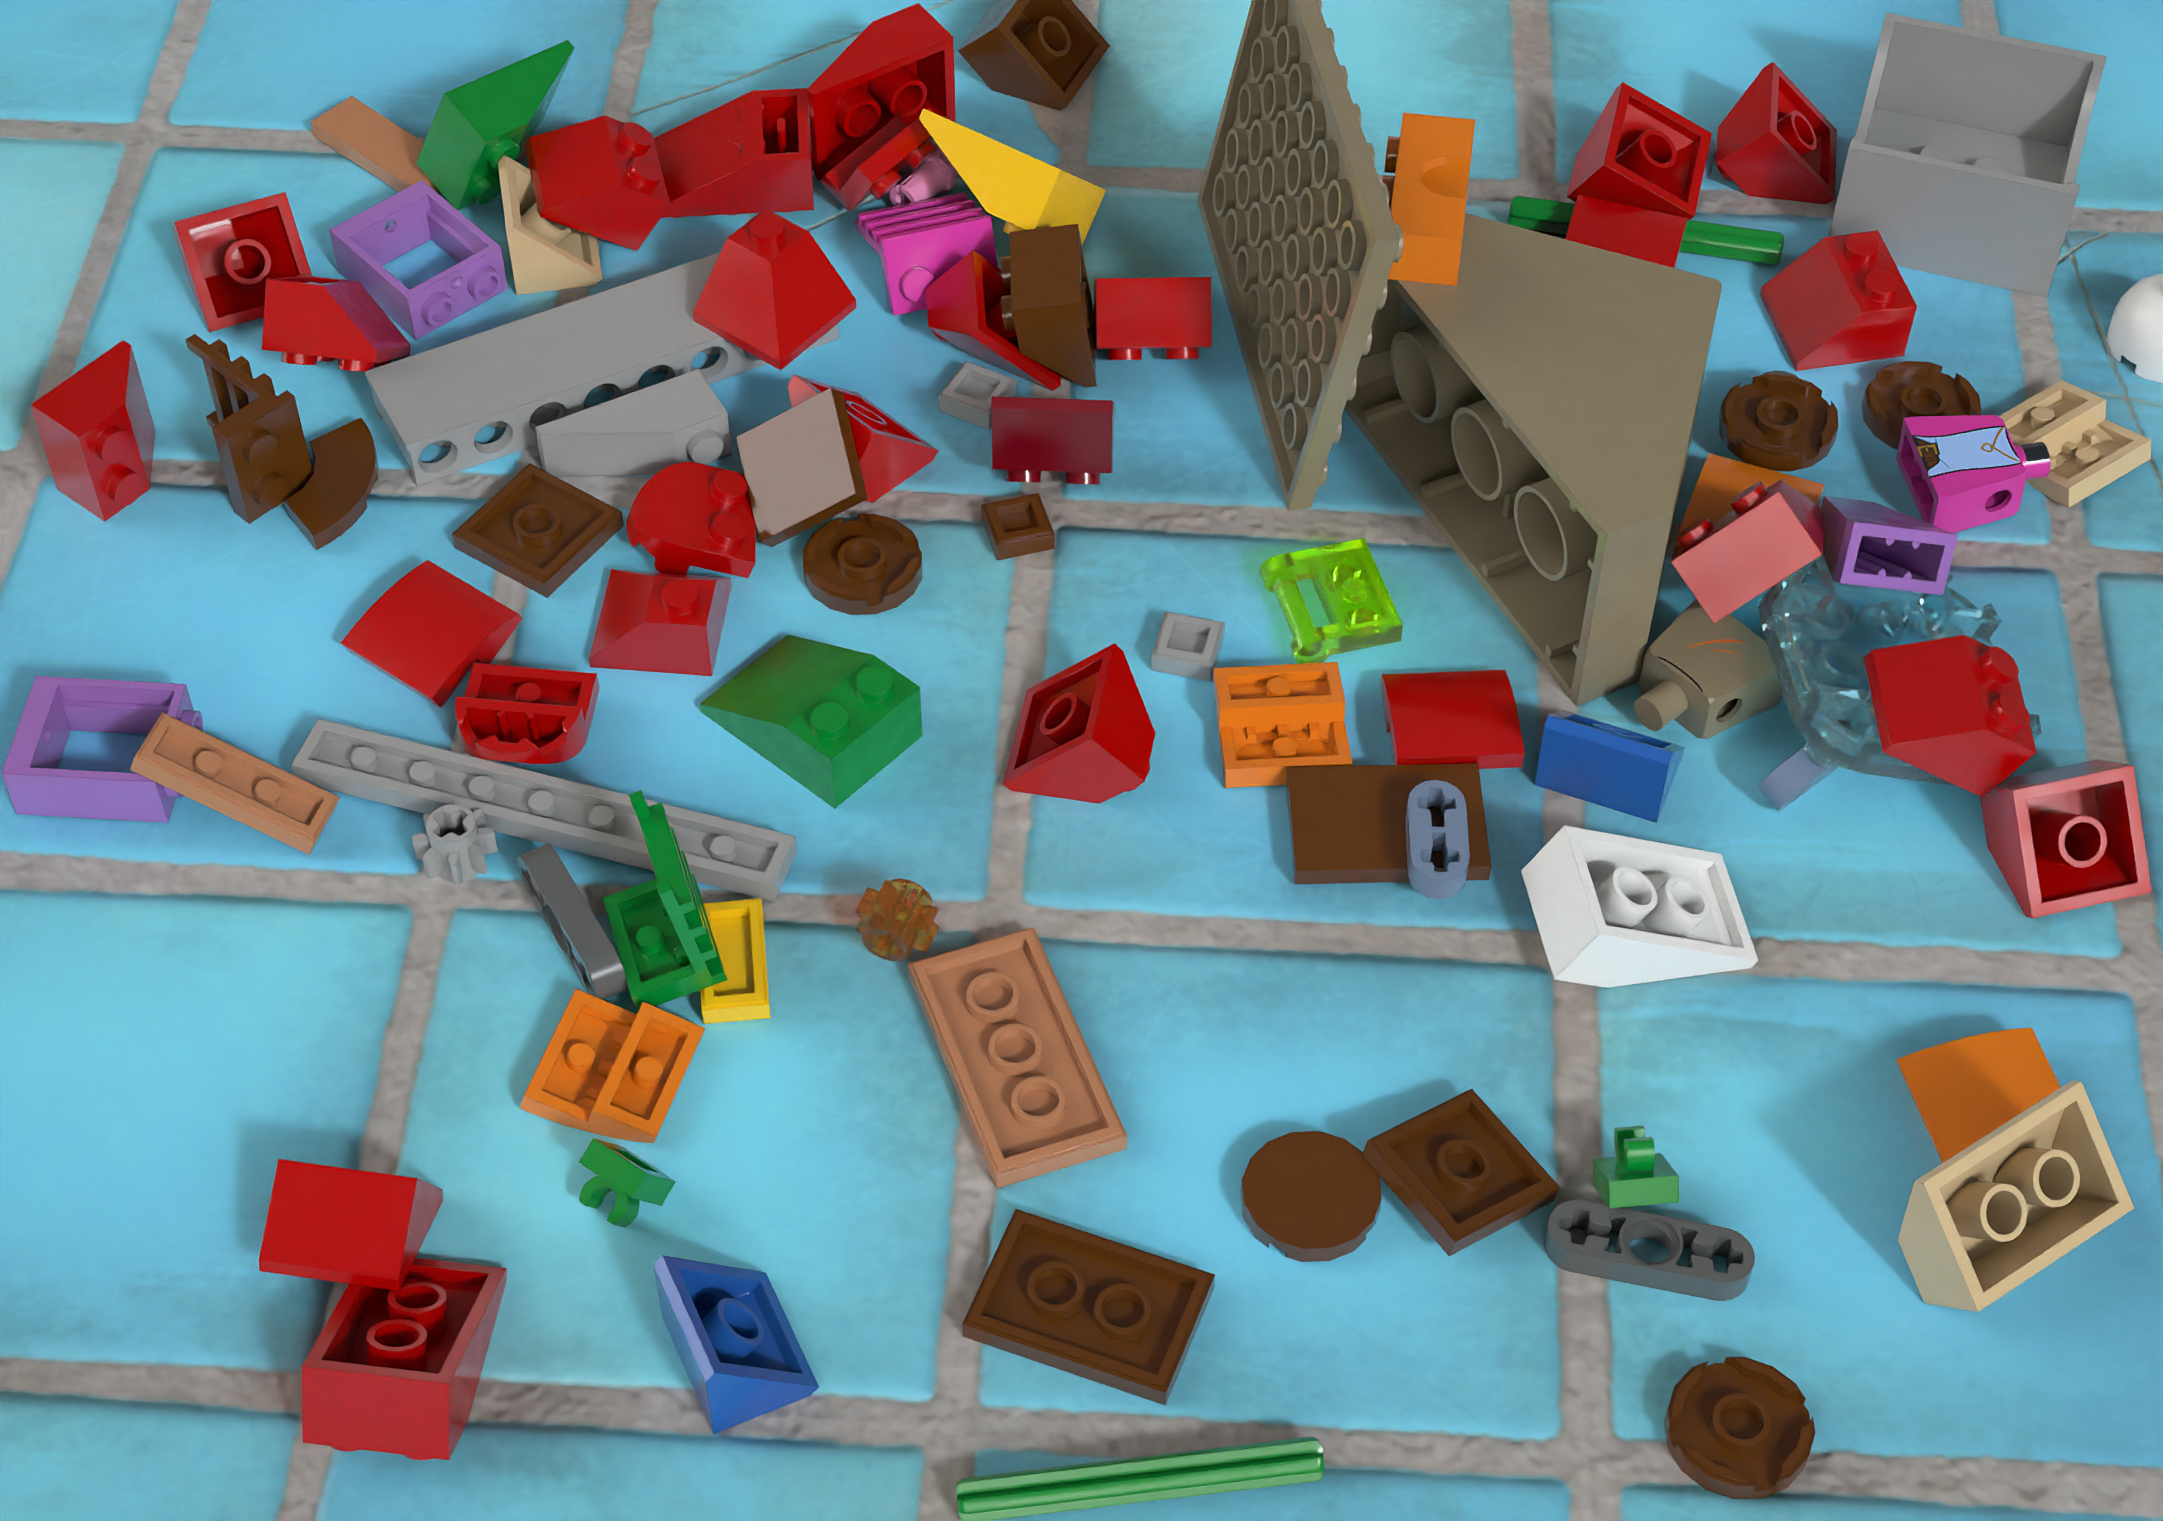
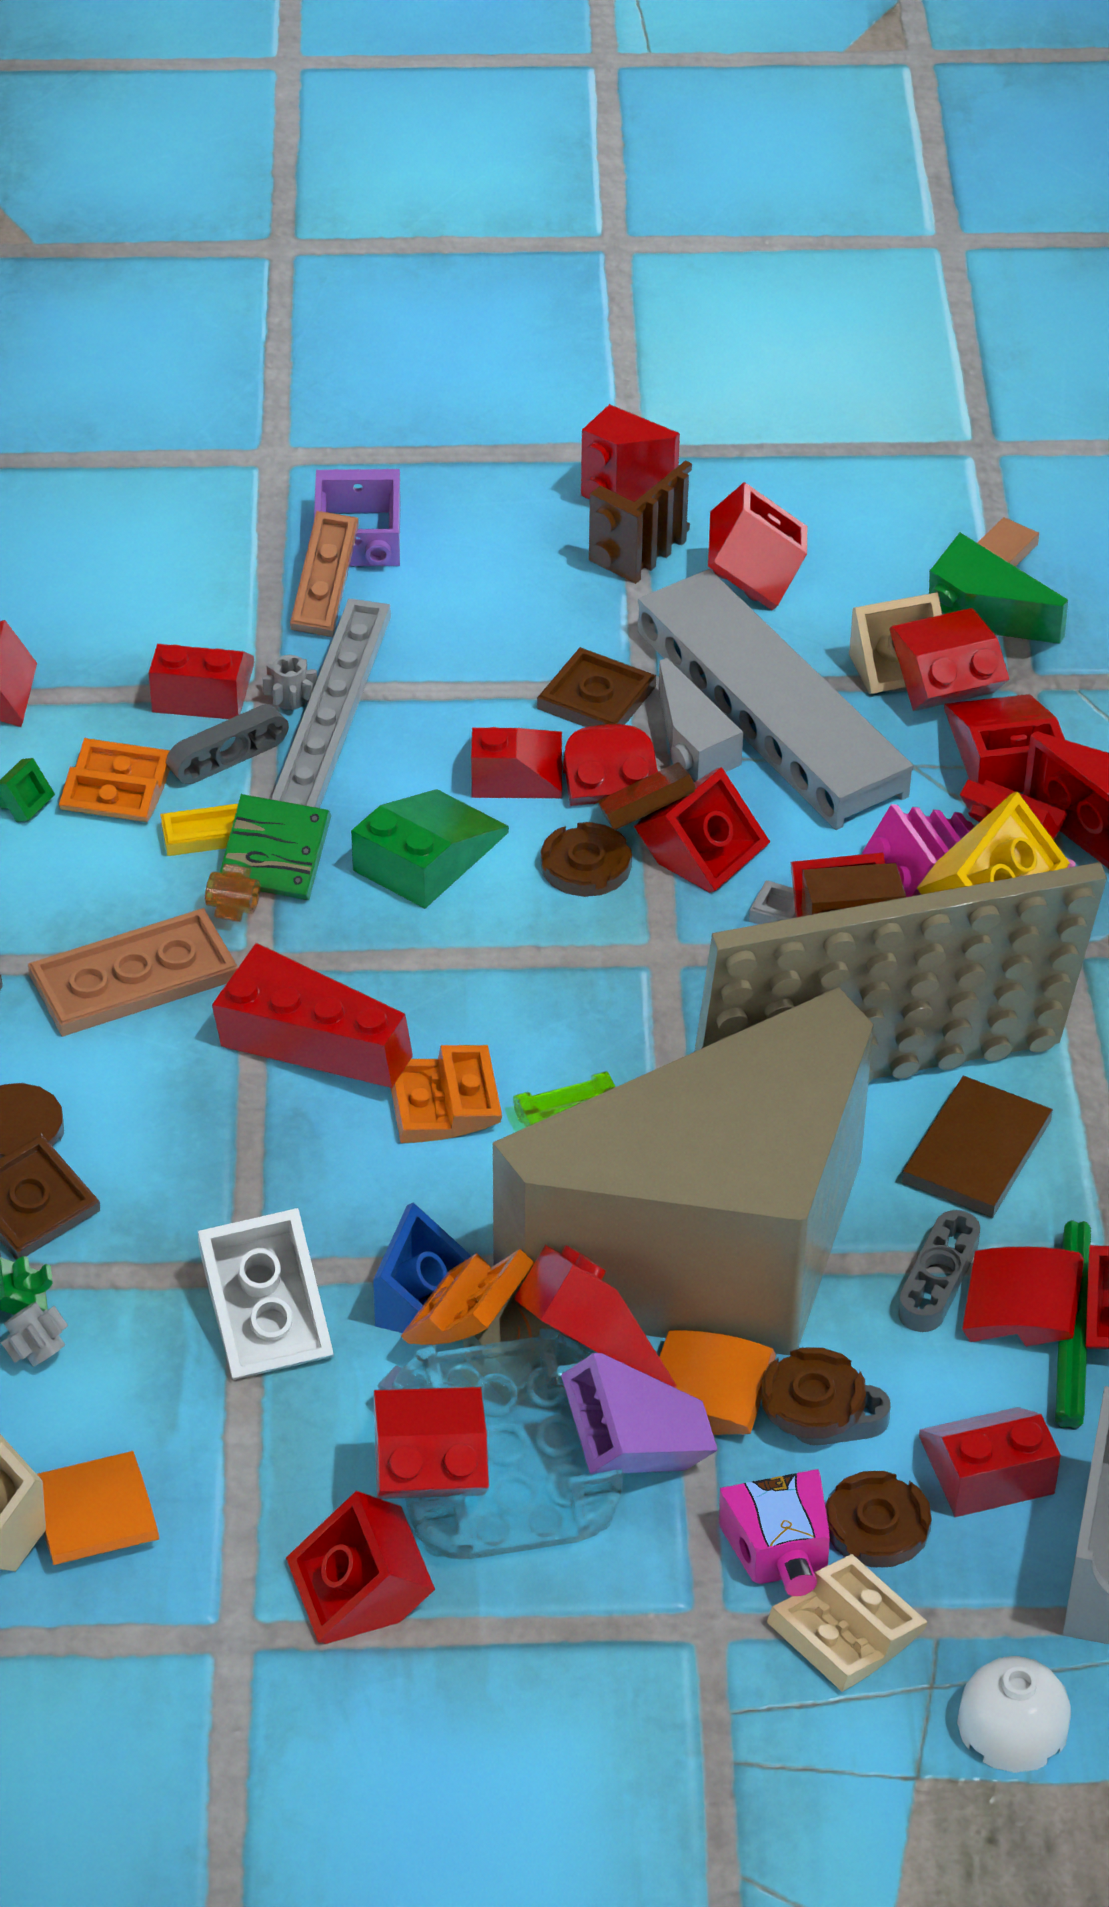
camera: 85 degrees right, 5 degrees down
red slope [172,192,312,333] -> none
reddish brown tile [285,418,379,550] -> none
medium lavender window [329,180,508,340] -> none
red slope [341,560,523,708] -> none
red slope [455,663,600,764] -> none
green plate [603,790,728,1011] -> none
red slope [693,208,856,371] -> none
reddish brown tile [981,493,1055,561] -> none
dark red slope [991,396,1115,485] -> none
red slope [1002,643,1156,804] -> none
light grey tile [1151,611,1225,681] -> none
reddish brown tile [1286,763,1491,884] -> none
red slope [1381,670,1525,769] -> none
orange arch [1382,112,1475,286] -> none
sand blue beam [1405,780,1470,899] -> none
none -> light grey gear [1,1302,68,1367]
none -> red slope [149,644,255,719]
none -> red wedge [212,943,413,1088]
none -> green tile [218,794,332,900]
none -> orange slope [401,1249,534,1345]

